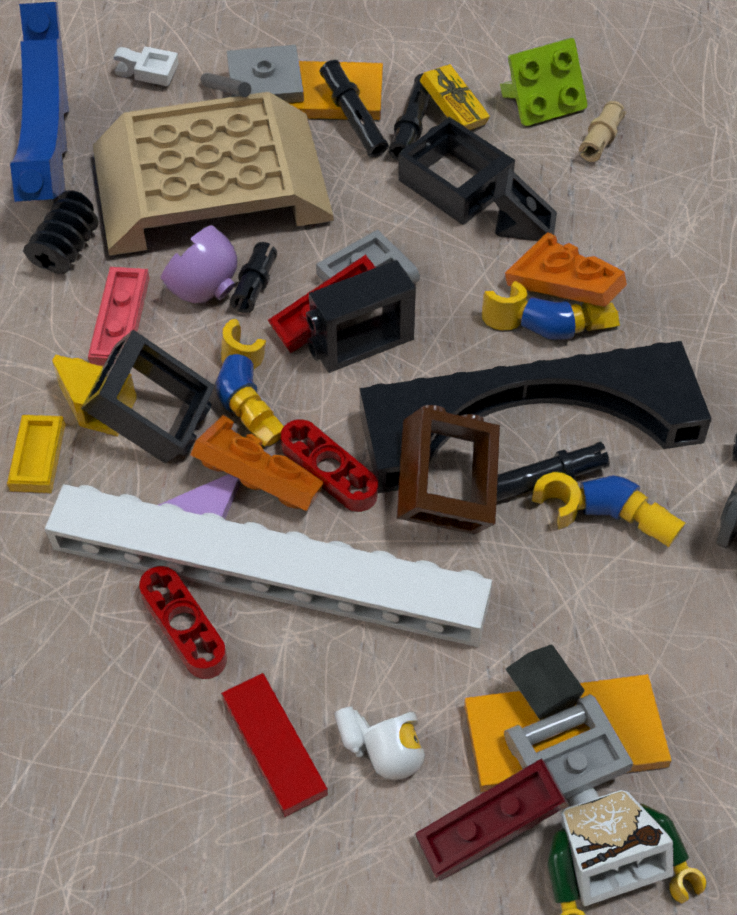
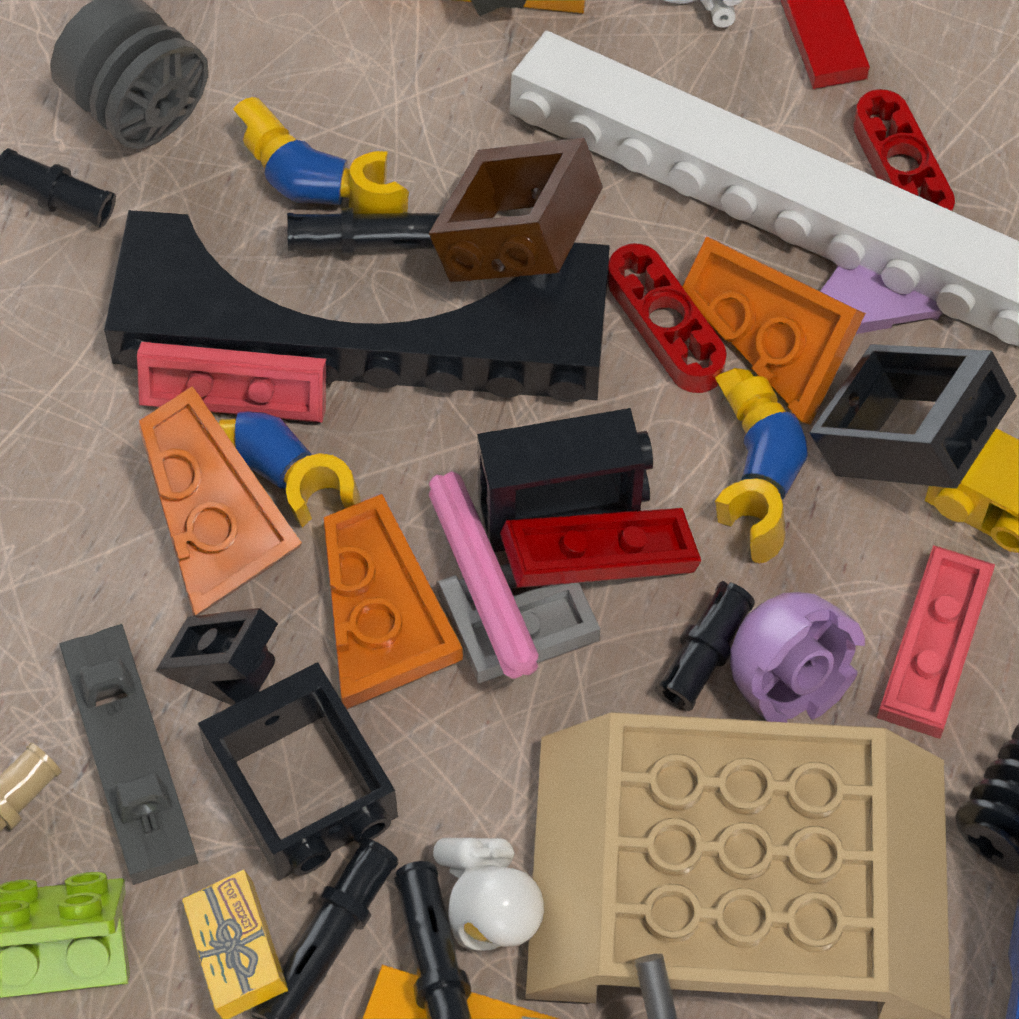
camera: 165 degrees left, 5 degrees up
none -> dark grey hinge [59,624,199,885]
none -> coral tile [137,342,326,423]
none -> orange wing [324,494,463,709]
none -> bright pink axle [429,471,539,679]
none -> white piece [433,838,544,950]

